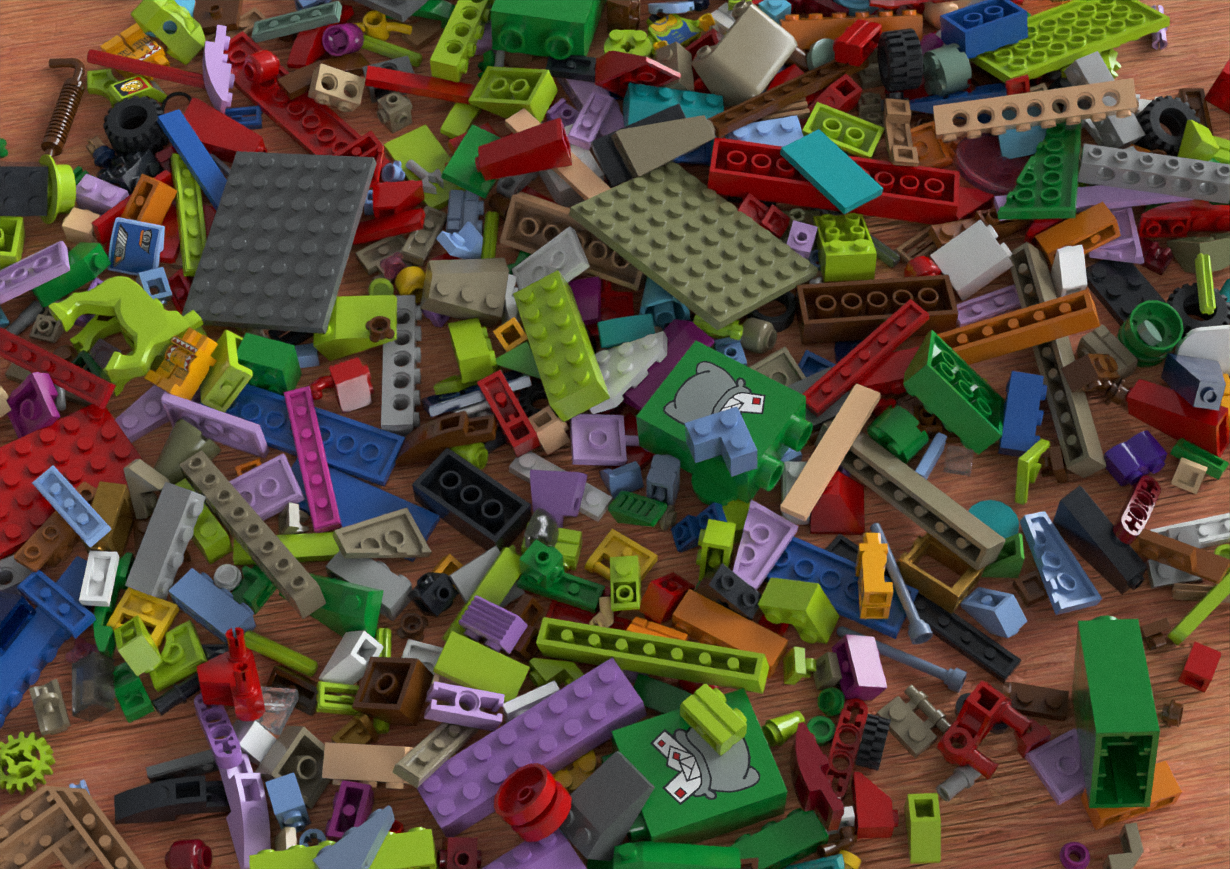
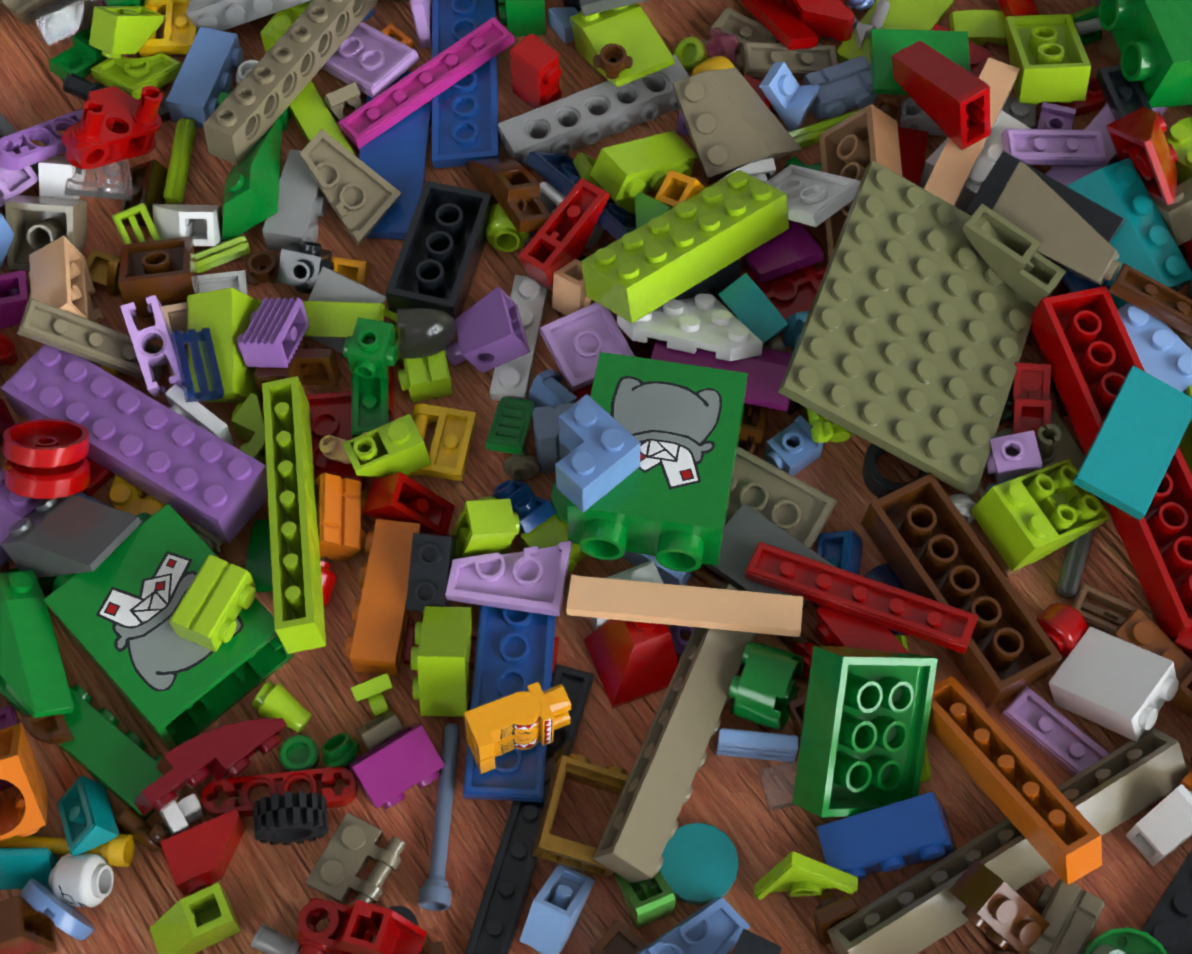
camera: 65 degrees right, 5 degrees up
dark tan head [740,317,777,354] -> none
sand blue piece [870,523,933,644] -> none
none -> clear blue tile [171,328,224,403]
none -> olive slope [962,204,1066,307]

